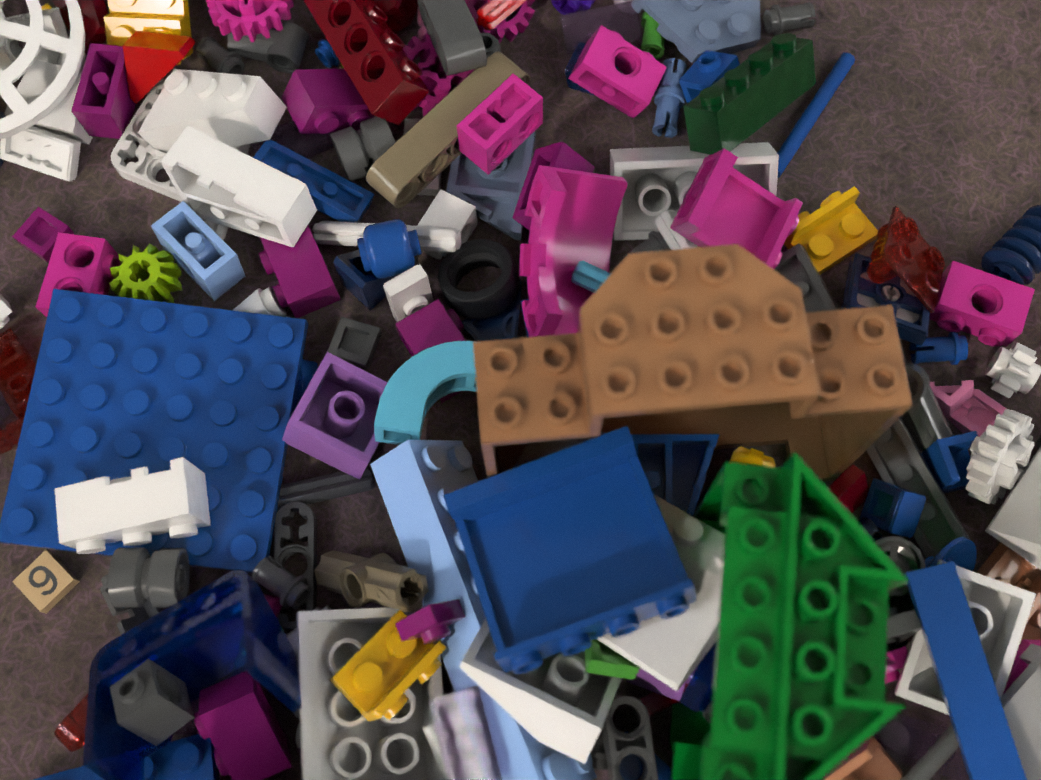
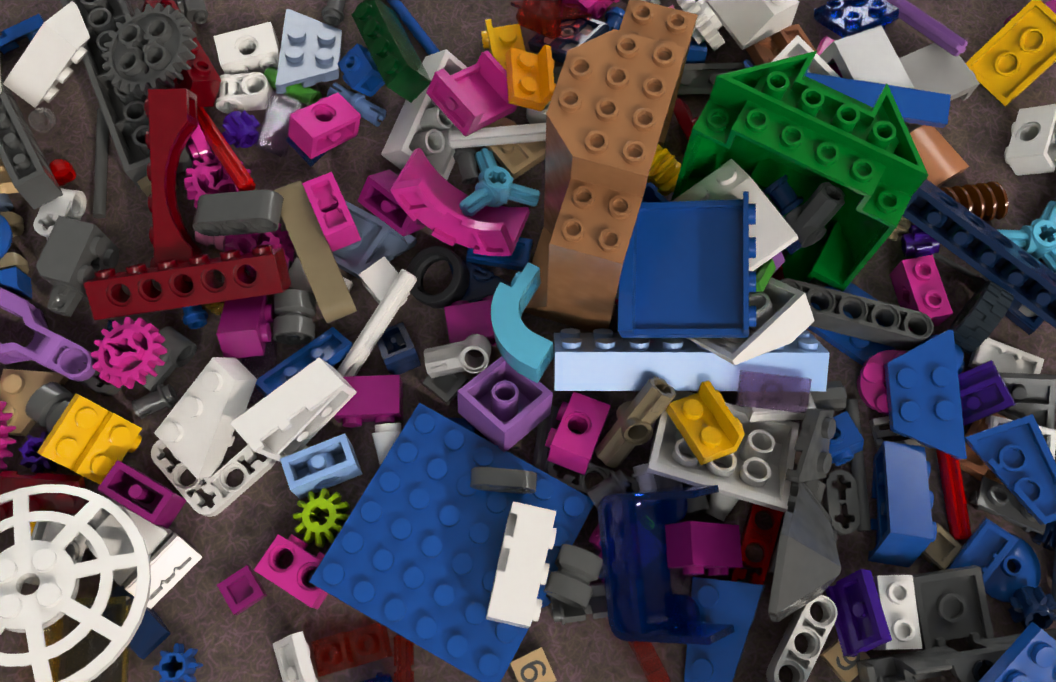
camera: 70 degrees left, 0 degrees up
dark grey brick [110,659,195,746] -> none
red slope [122,31,196,104] -> none
blue head [357,219,422,279] -> none
white plate [383,264,434,322] -> none
magenta plate [395,599,466,644] -> none
blue slope [859,478,926,537] -> none
none -> light grey piece [423,334,491,378]
none -> dark grey beam [470,467,537,494]
none -> light orange bracket [505,45,556,111]
none -> dark pink brick [545,391,611,475]

